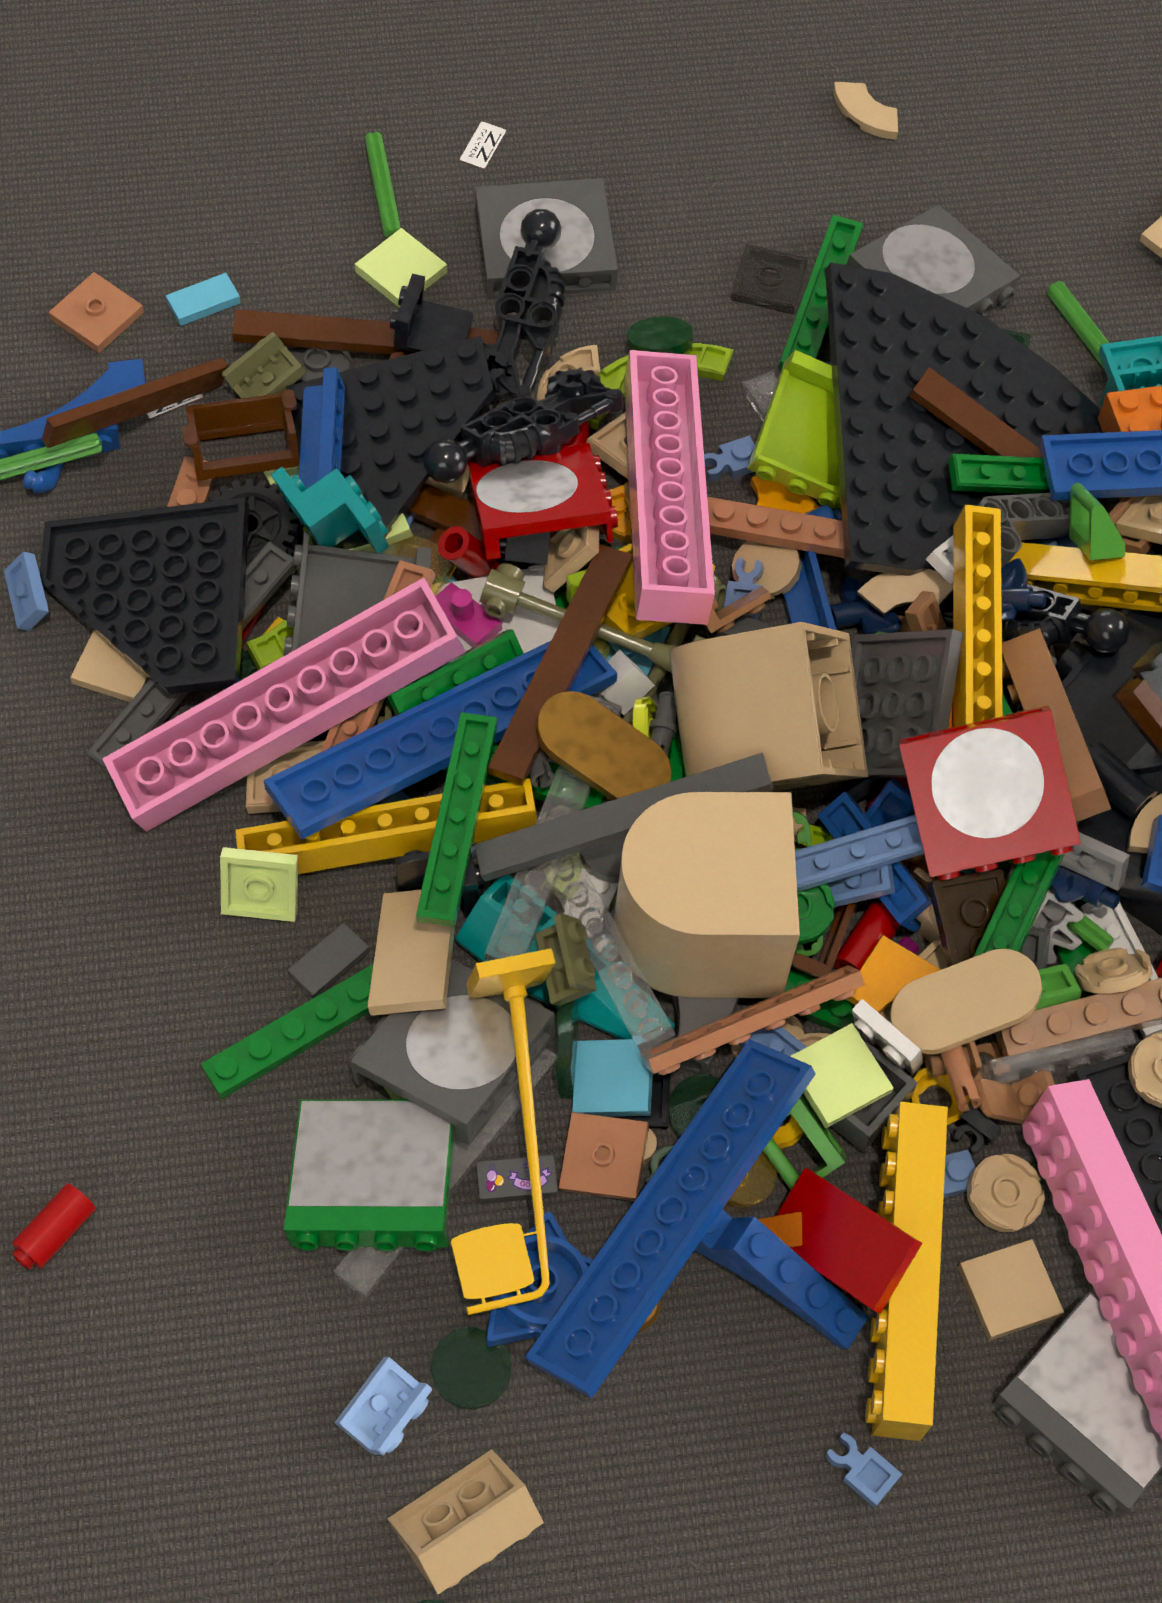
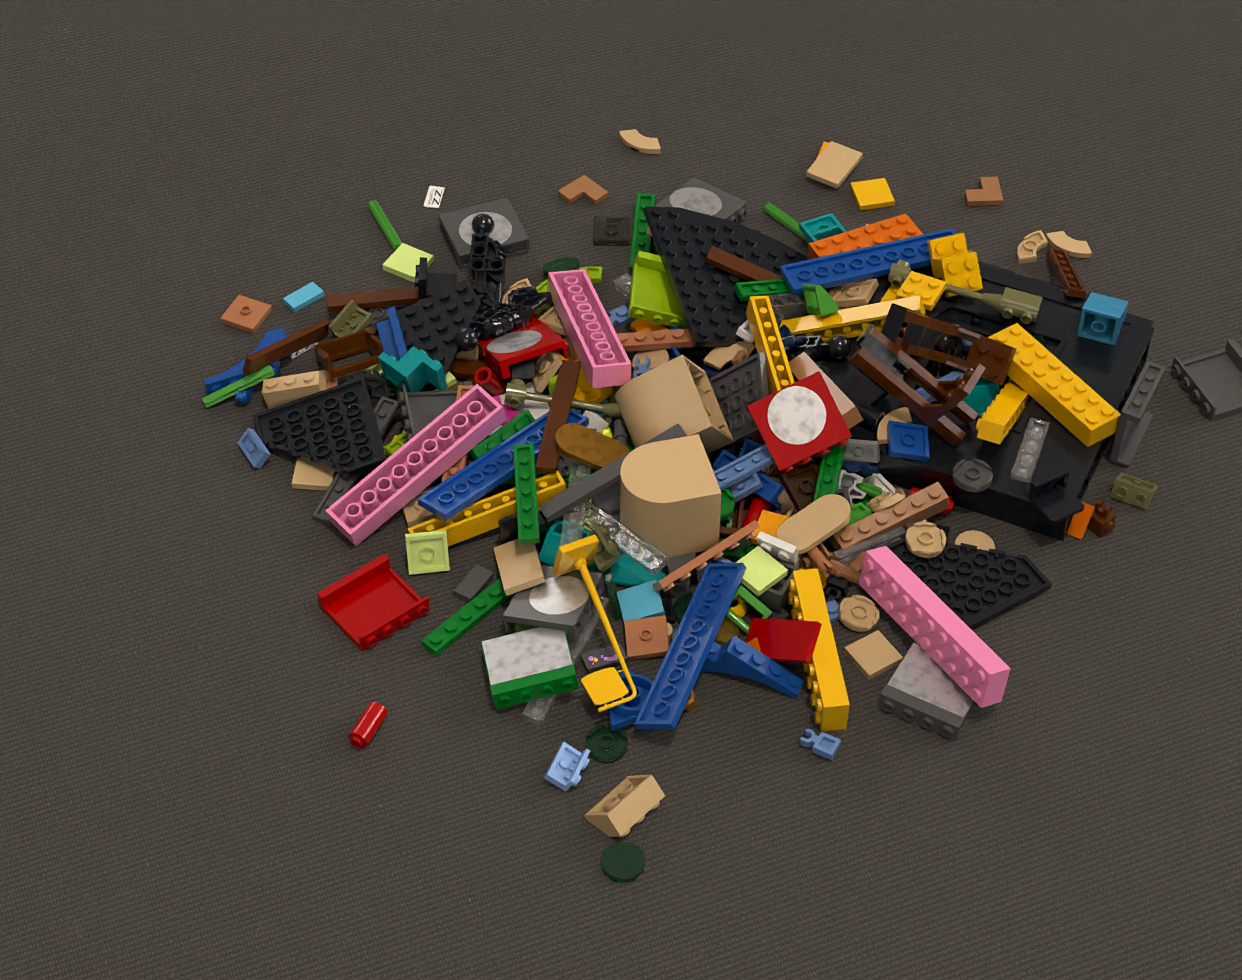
camera: 10 degrees left, 15 degrees down
none -> tan slope [262,370,327,409]
none -> red panel [317,554,430,652]
none -> medium nougat tile [558,175,609,205]

